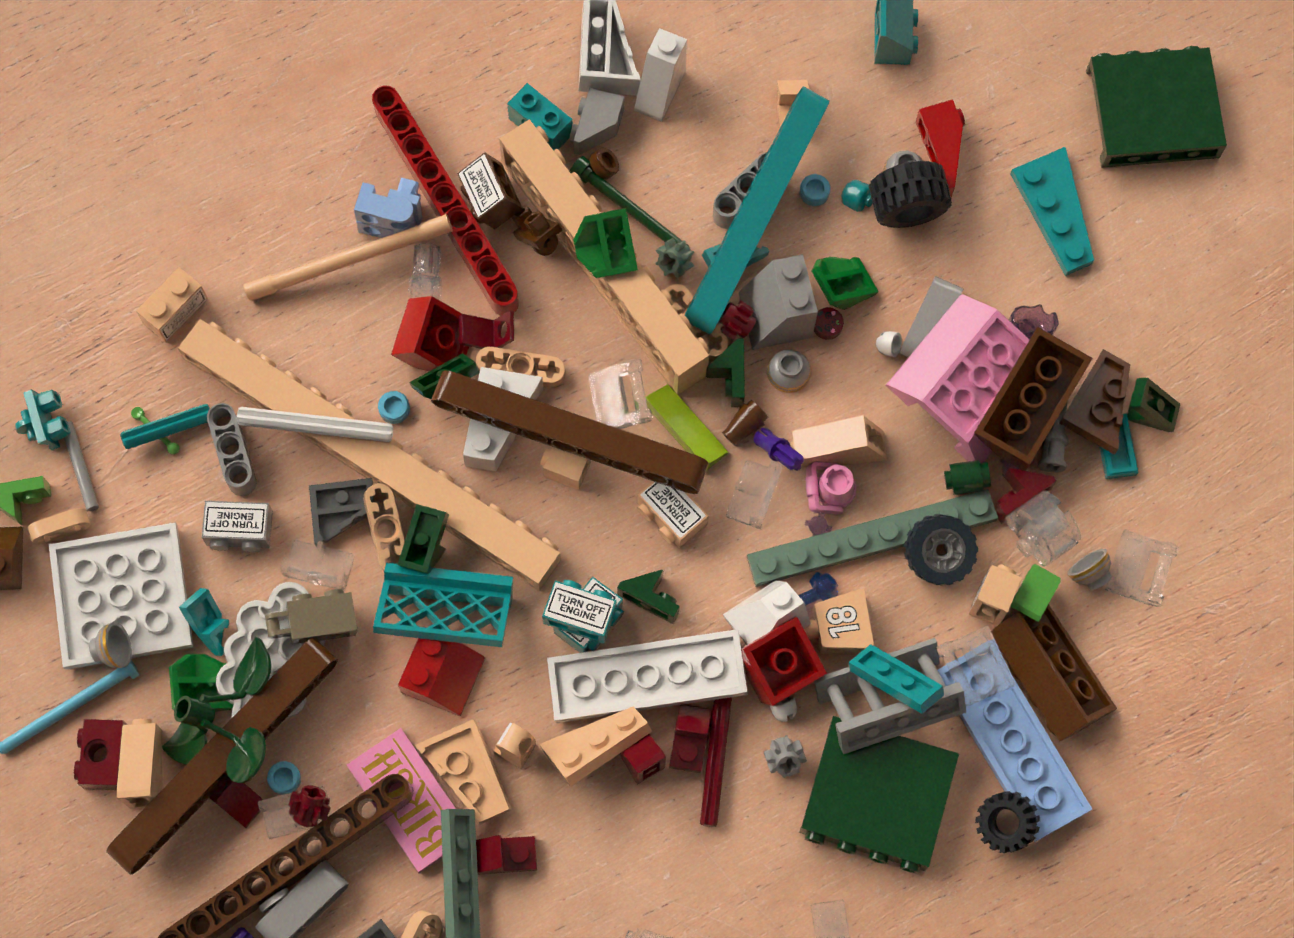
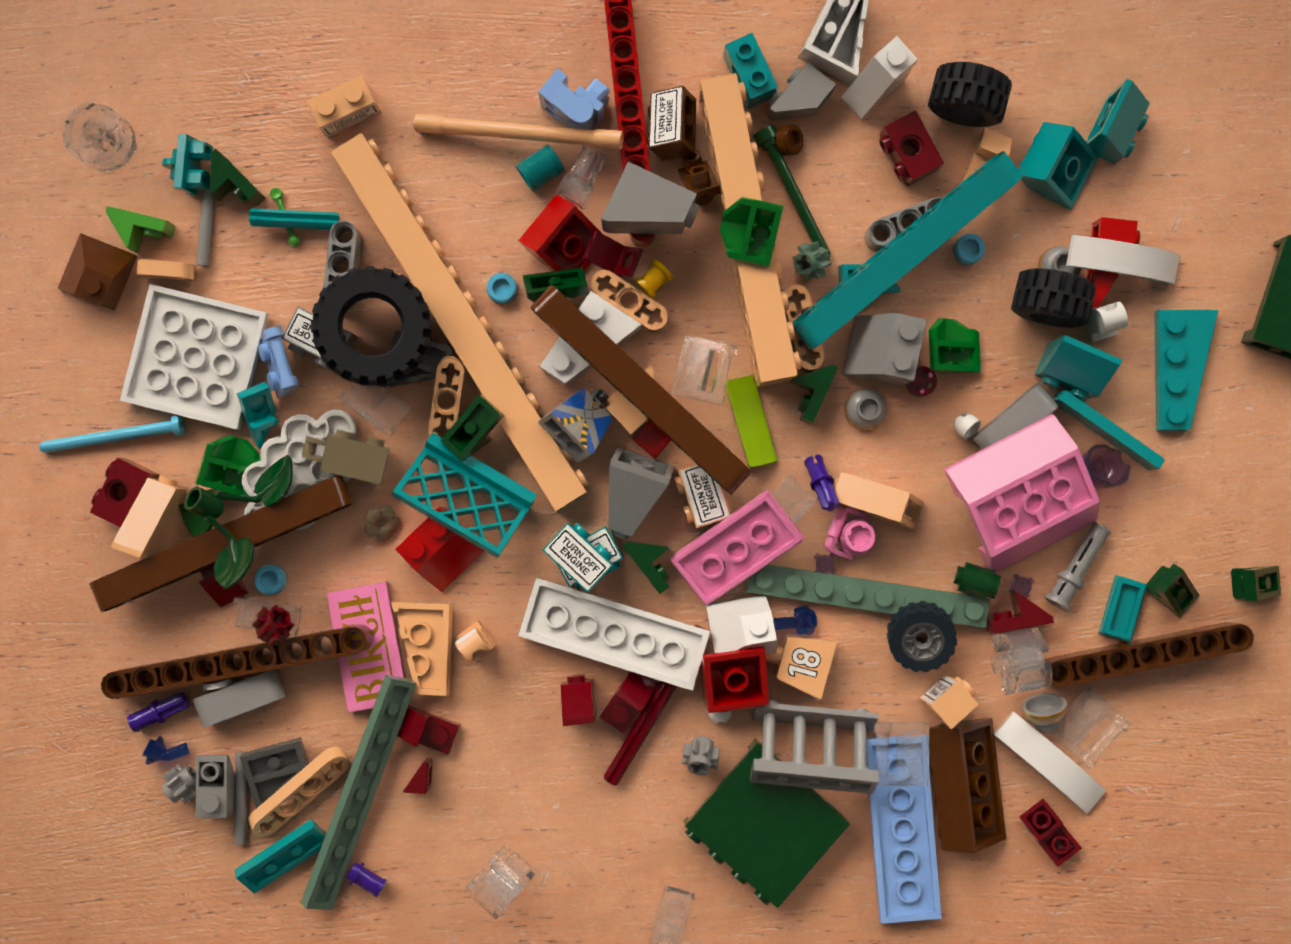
camera: 25 degrees right, 15 degrees up
light grey piece [89,622,132,668] -> none
white axle [237,407,393,442] -> none
light nougat wing [539,706,652,787] -> none
dark red gear [718,300,756,340] -> none
reddish brown cone [722,400,768,446] -> none
teal piece [841,180,873,212] -> none
teal plate [849,644,944,714] -> none
reddish brown slope [974,327,1093,471] -> none
black tyre [975,791,1040,853] -> none
bright green slope [1011,564,1061,622] -> none
reddish brown wing [1060,349,1130,455] -> none
none -> dark green slope [210,148,266,206]
none -> light blue plate [258,326,299,398]
none -> black tyre [311,266,431,387]
none -> dark tan plant [364,504,401,541]
none -> dark red slope [403,758,433,794]
none -> teal piece [516,144,565,192]
none -> torso [538,388,612,463]
none -> light grey slope [601,162,699,234]
none -> light grey slope [608,447,674,539]
none -> red tile [633,420,671,459]
none -> yellow bush [634,259,674,299]
none -> bright pink tile [670,489,805,606]
none -> dark red brick [879,110,944,187]
none -> black tyre [928,62,1012,127]
none -> white slope [994,711,1106,814]
none -> teal slope [1019,122,1099,210]
none -> dark red slope [1019,798,1082,867]
none -> teal slope [1035,335,1122,401]
none -> reddish brown beam [1039,622,1254,687]
none -> teal tile [1053,390,1165,470]
none -> white slope [1066,235,1180,284]
none -> white leg [1084,302,1128,344]
none -> dark green slope [1231,566,1281,601]

